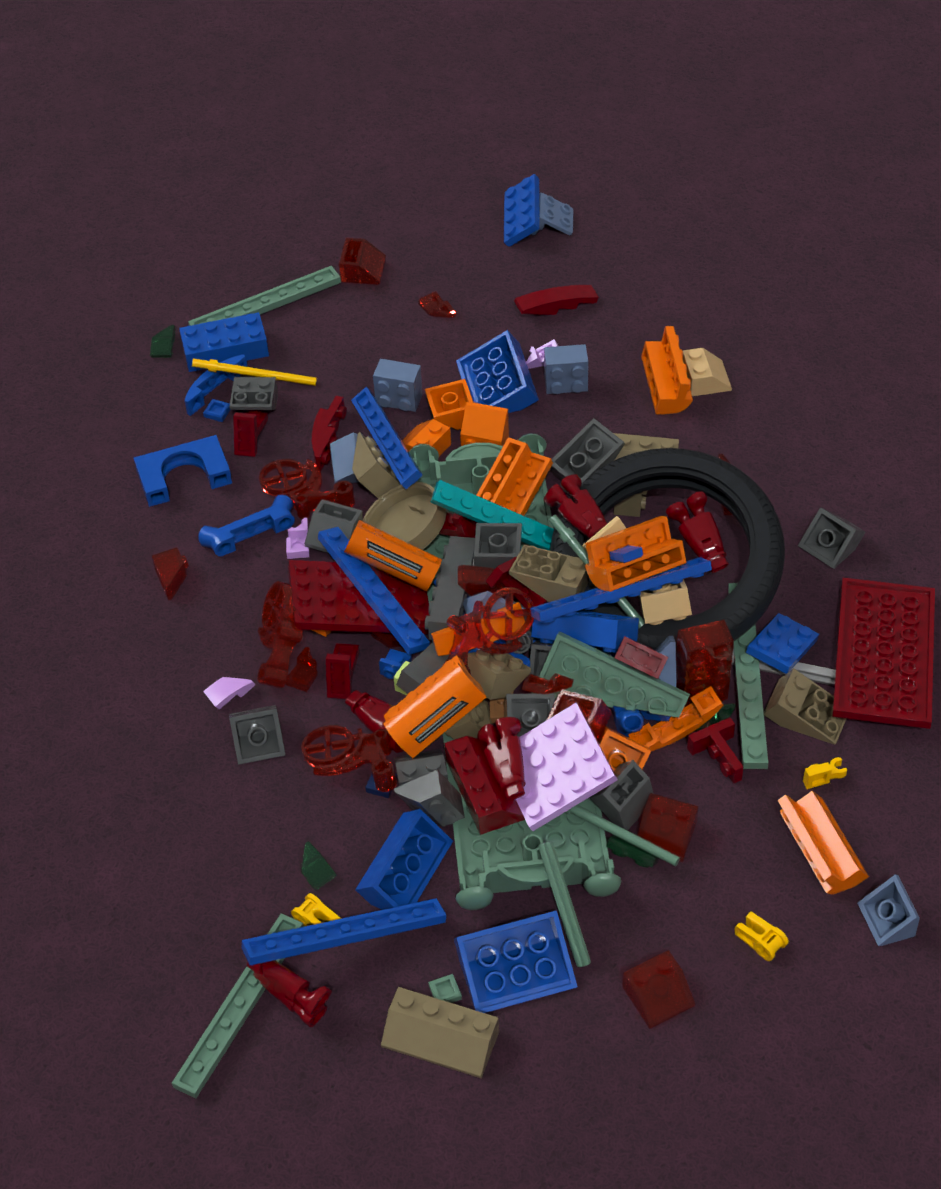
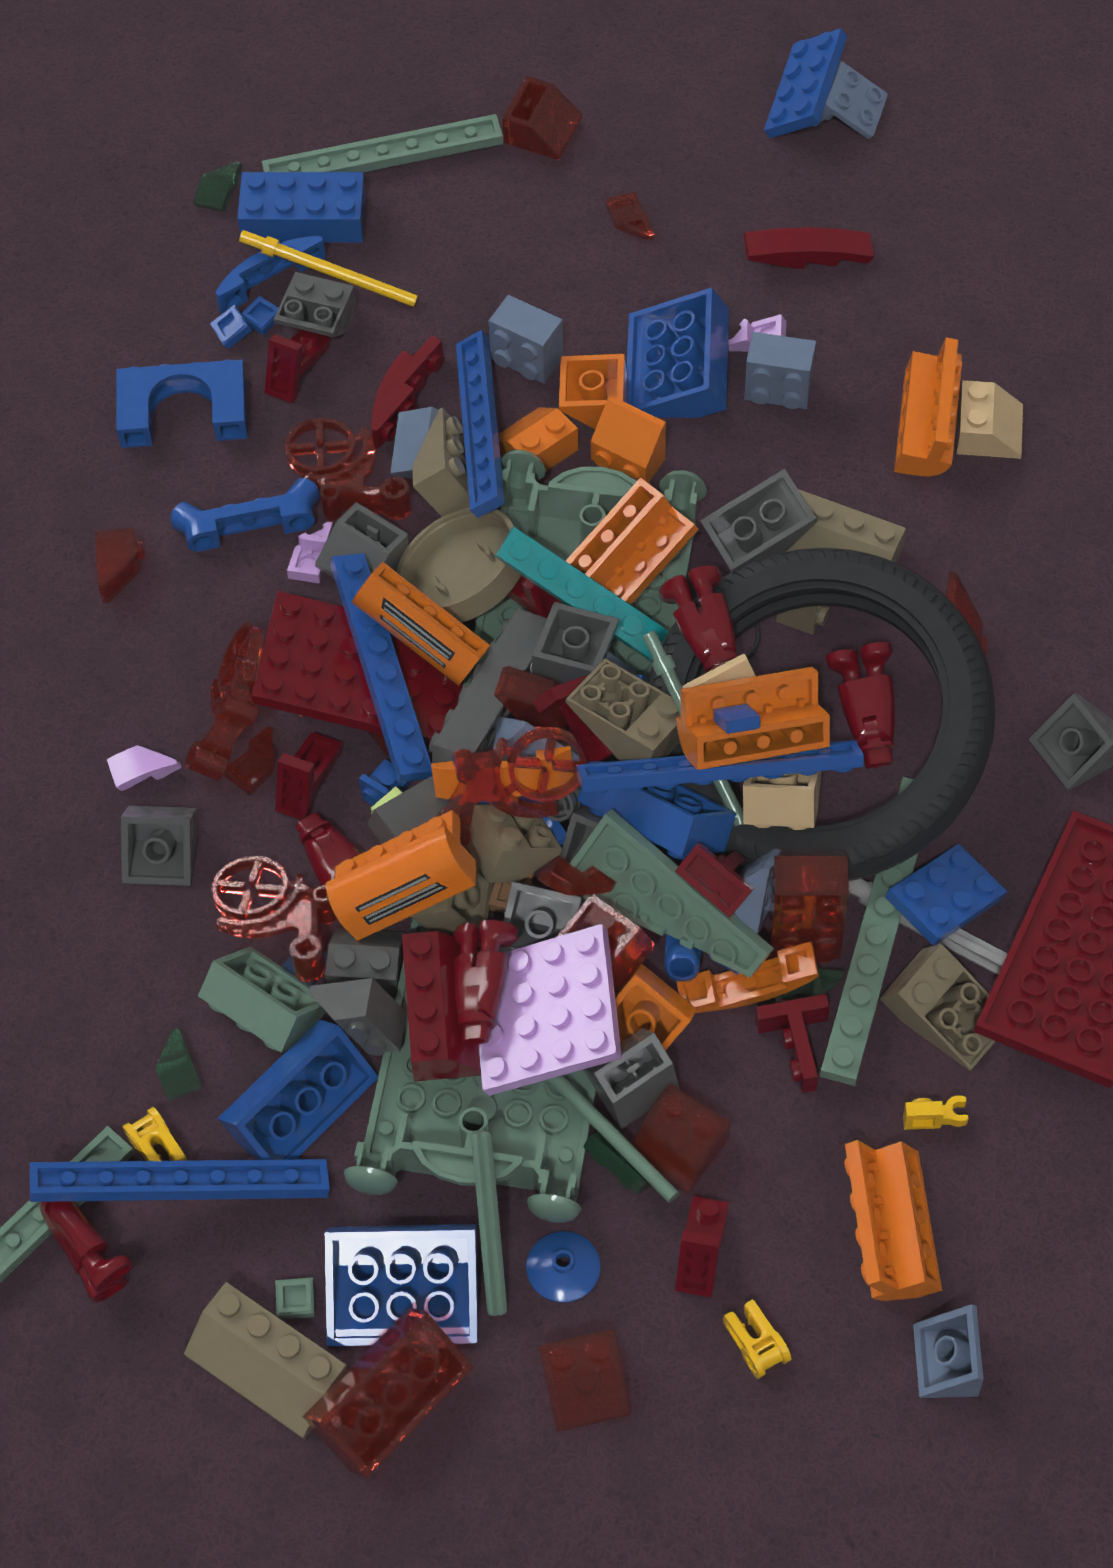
camera: 15 degrees right, 10 degrees up
none -> sand green slope [198,946,326,1052]
none -> blue tile [210,305,252,349]
none -> clear red brick [302,1308,474,1478]
none -> blue dish [526,1231,601,1303]
none -> dark red bracket [675,1196,729,1298]

